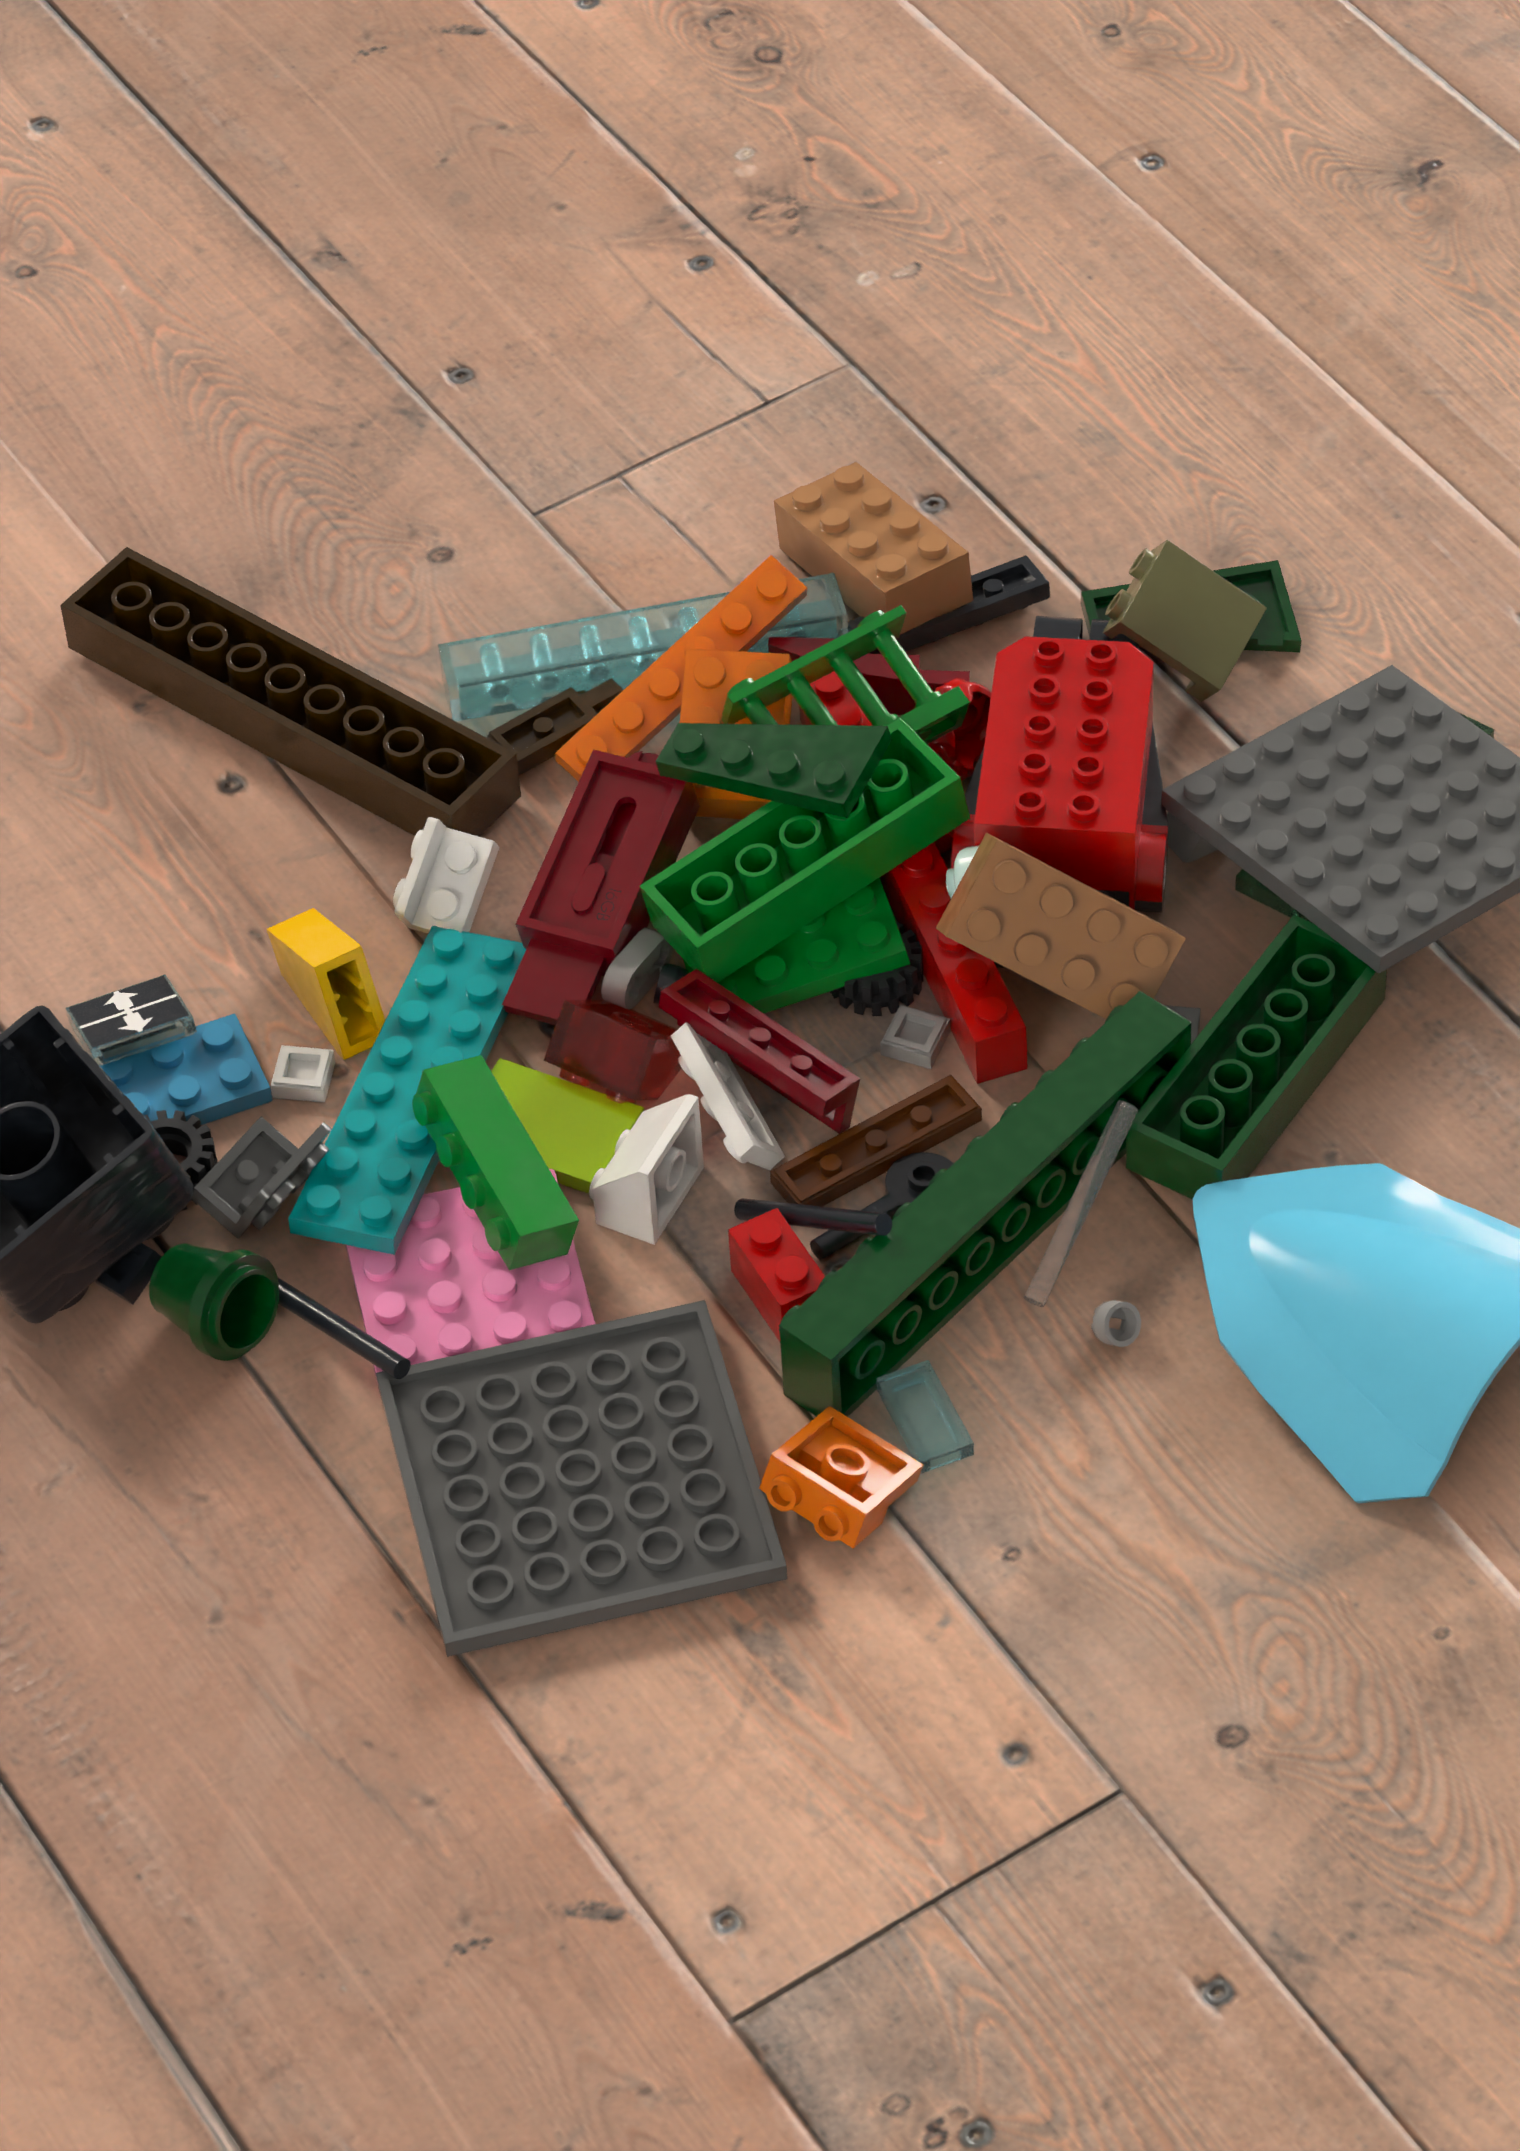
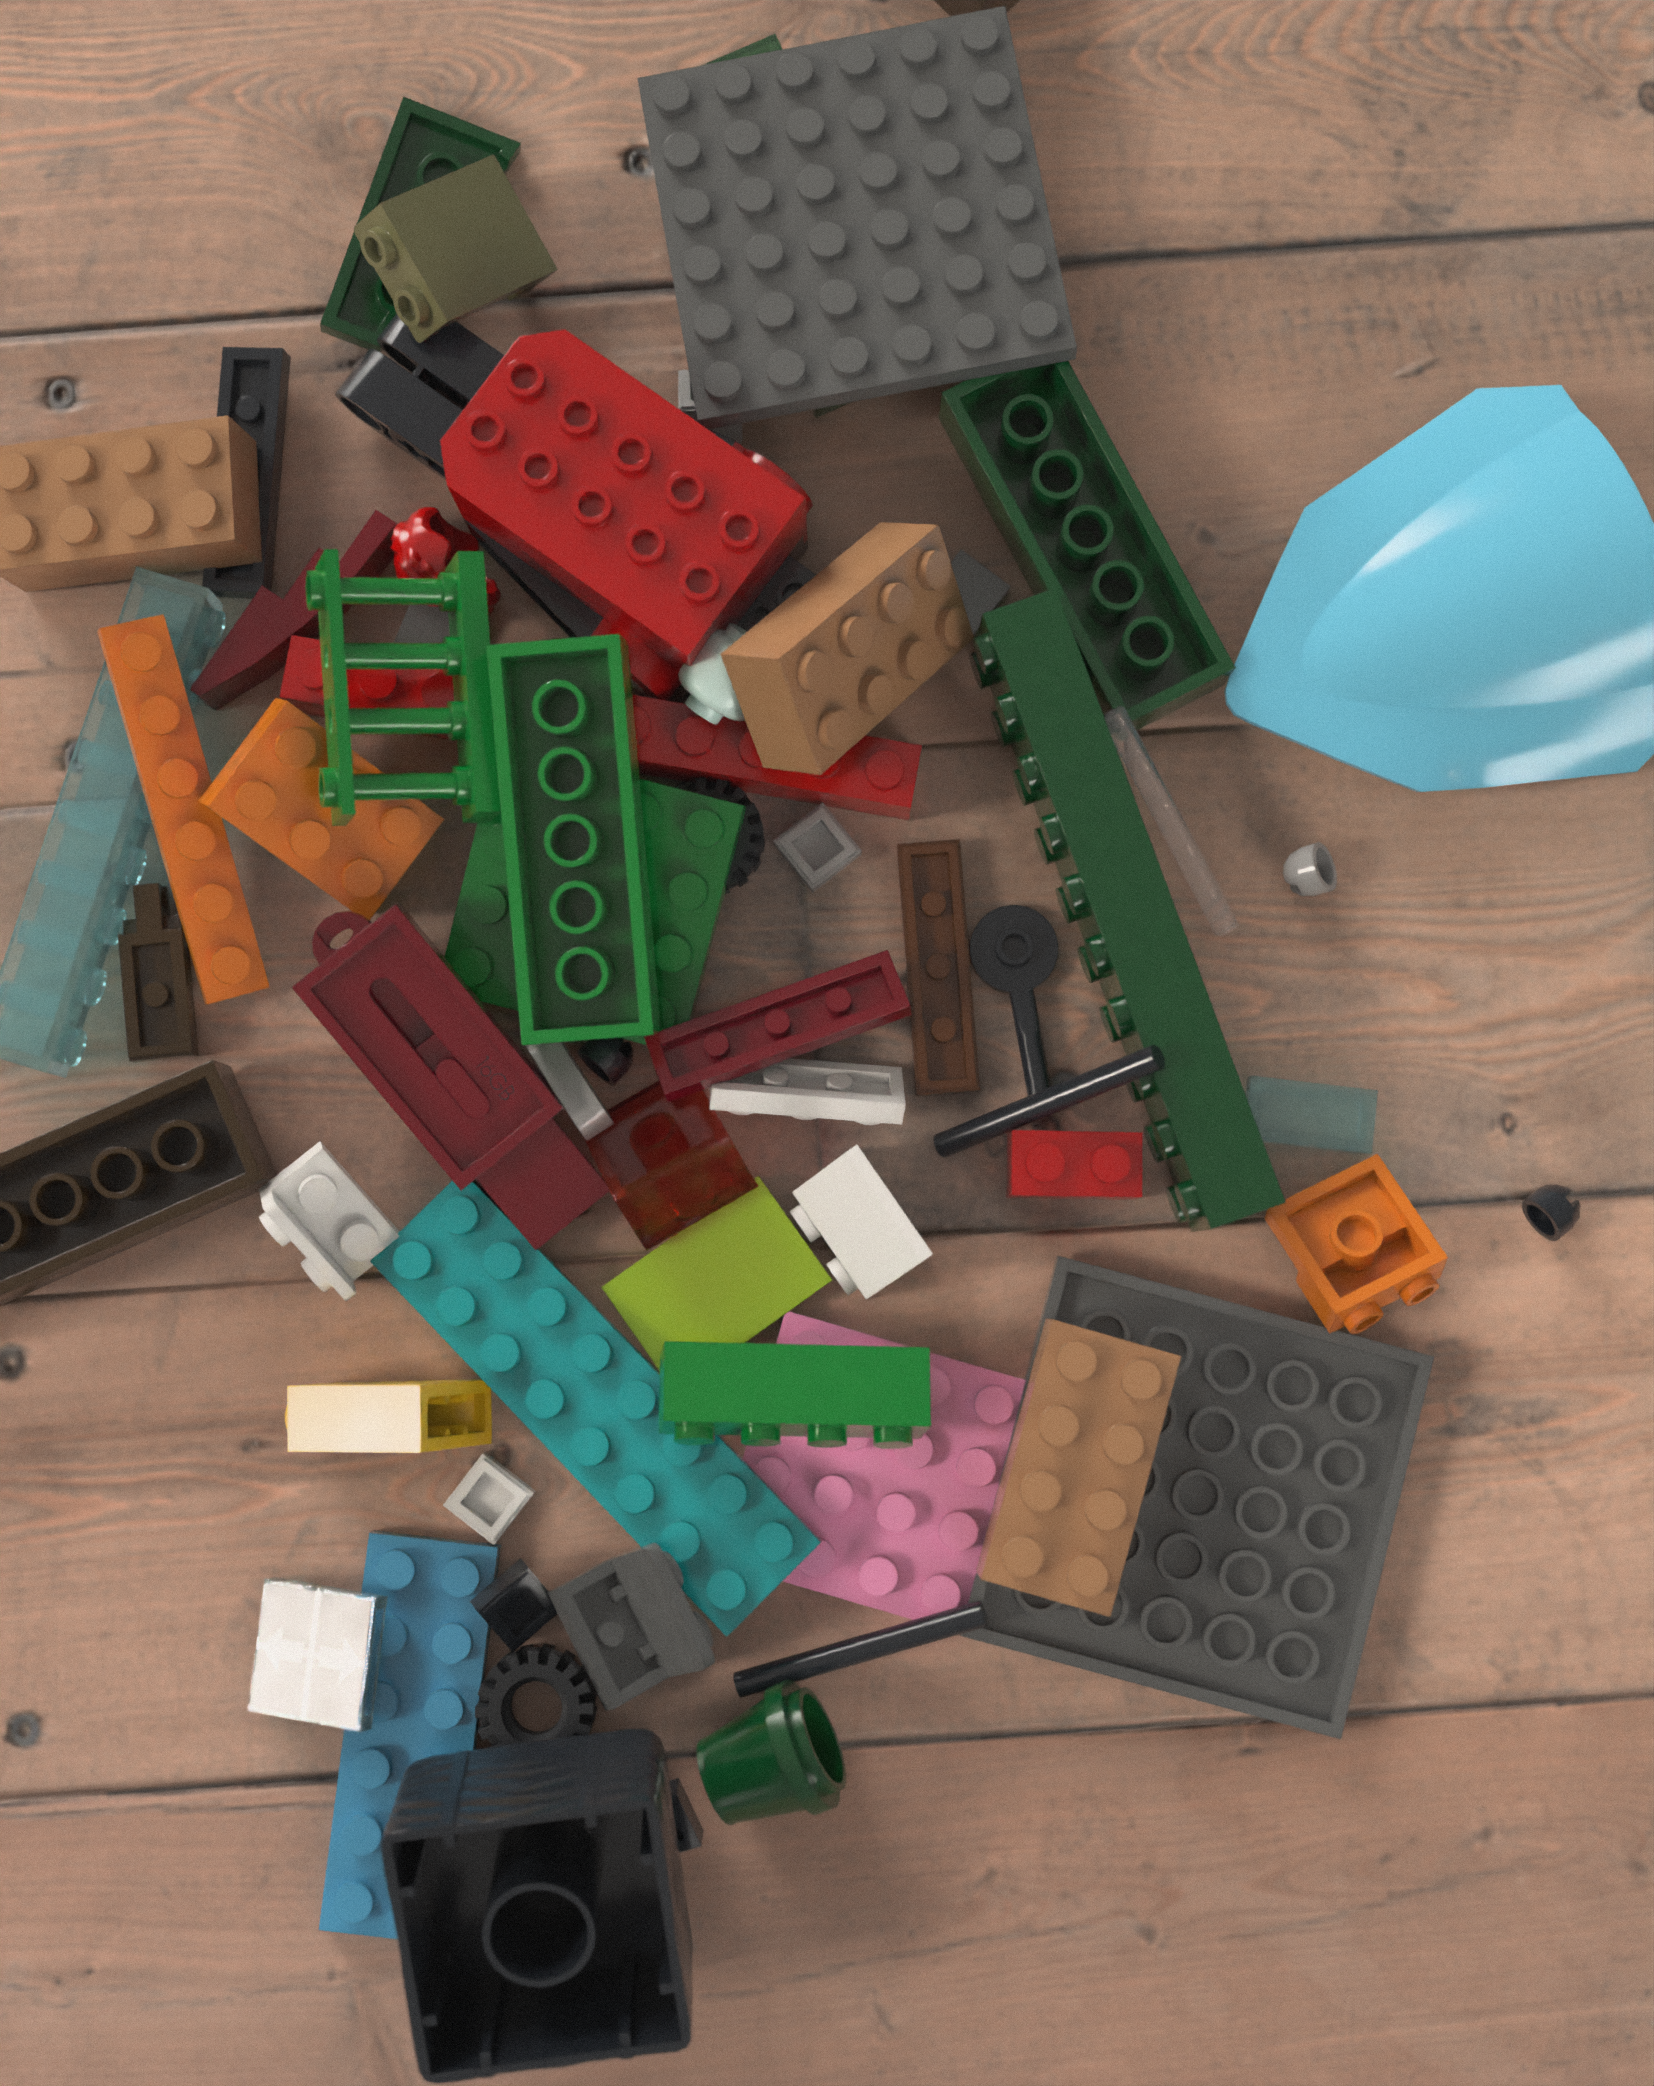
camera: 65 degrees left, 35 degrees up
dark green wing [655,723,892,818] -> none
none -> black tile [470,1558,558,1653]
none -> medium nougat brick [976,1318,1181,1617]
none -> black hinge [1522,1184,1581,1241]

